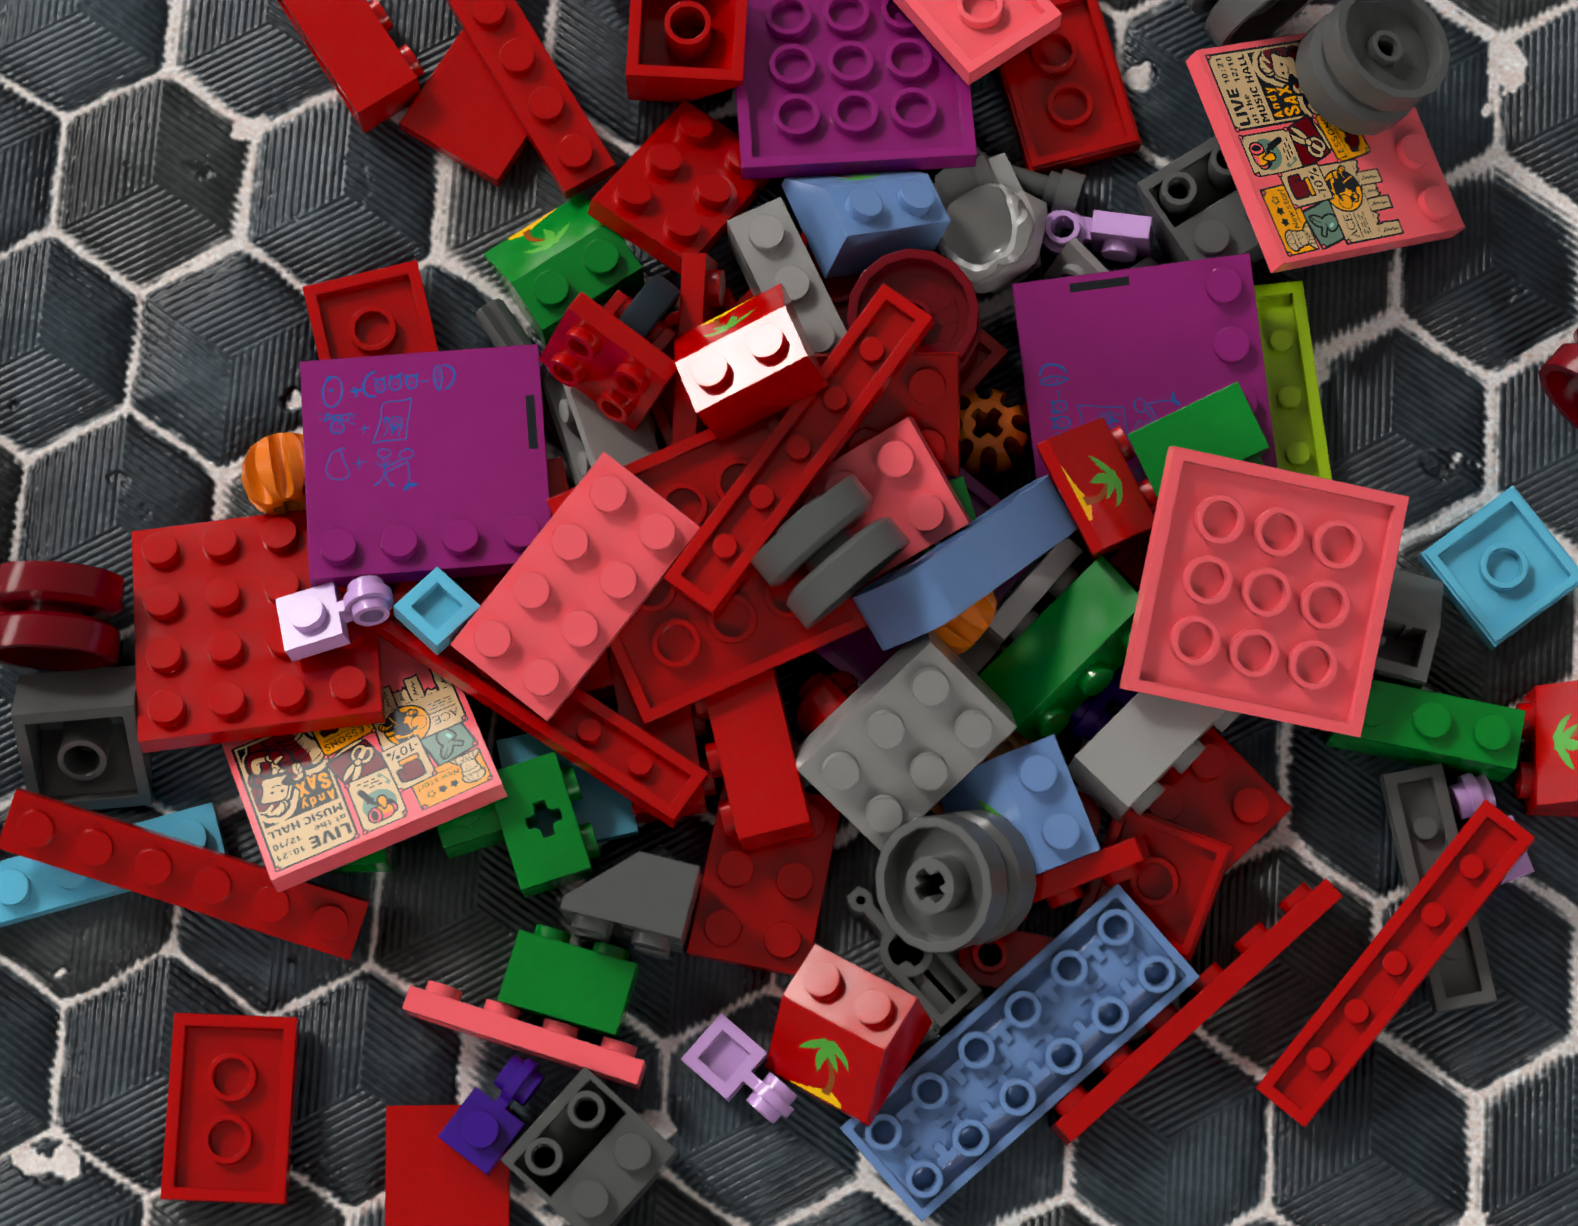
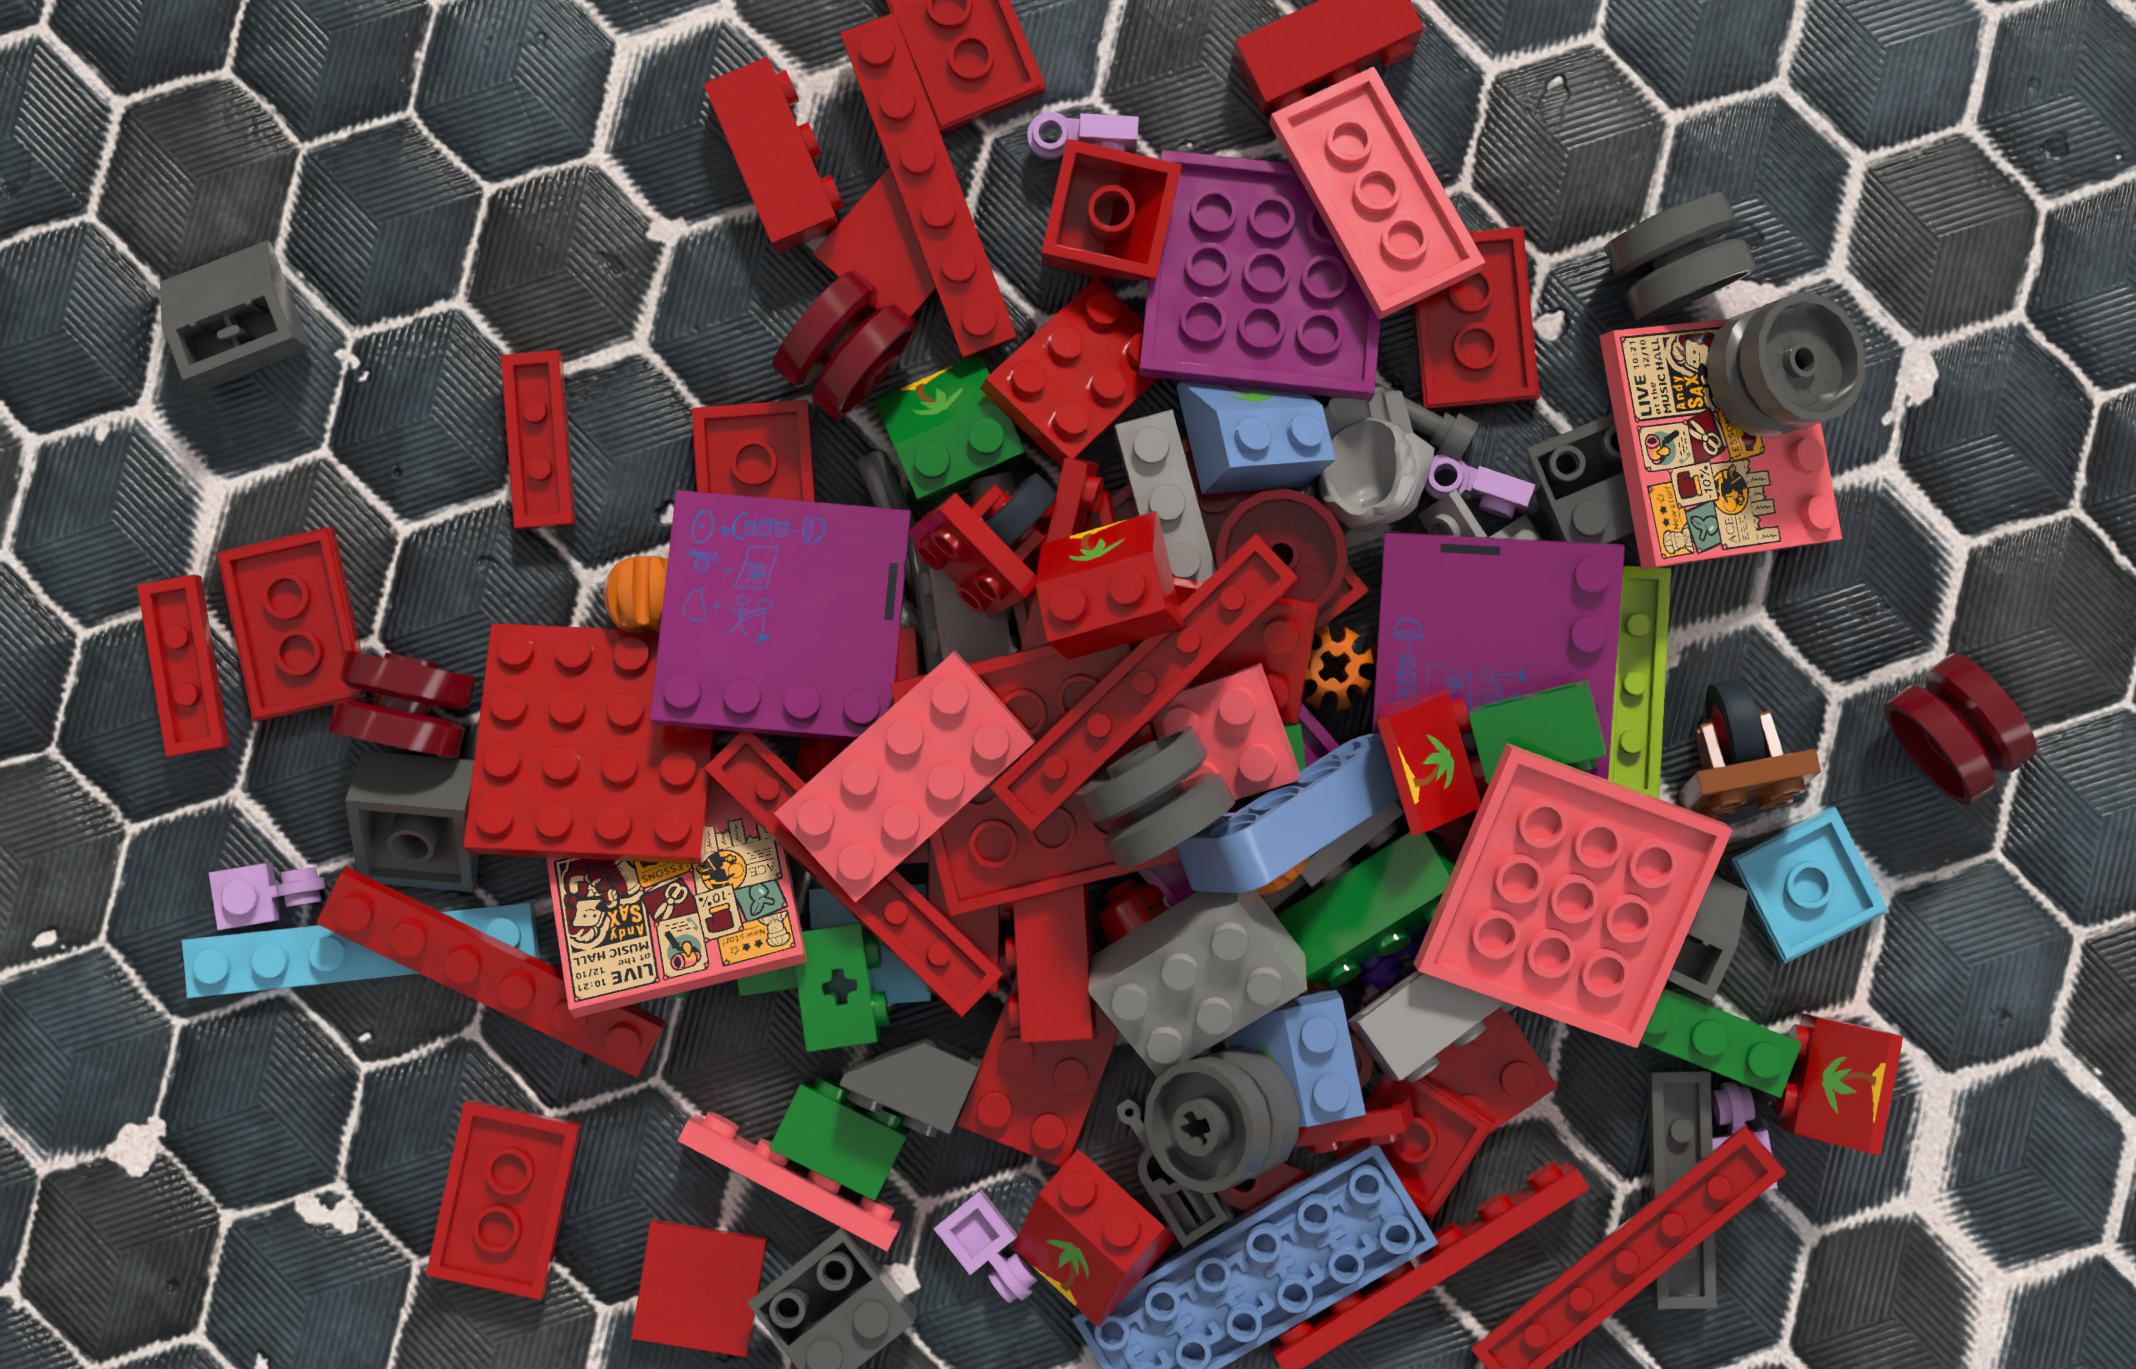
camera: 15 degrees right, 10 degrees up
lavender plate [275,575,394,661] -> none
medium azure plate [393,566,480,655] -> none
dark purple plate [437,1055,545,1175] -> none
none -> red plate [500,350,576,530]
none -> dark red wheel [771,269,918,422]
none -> dark orange plate [1677,679,1821,819]

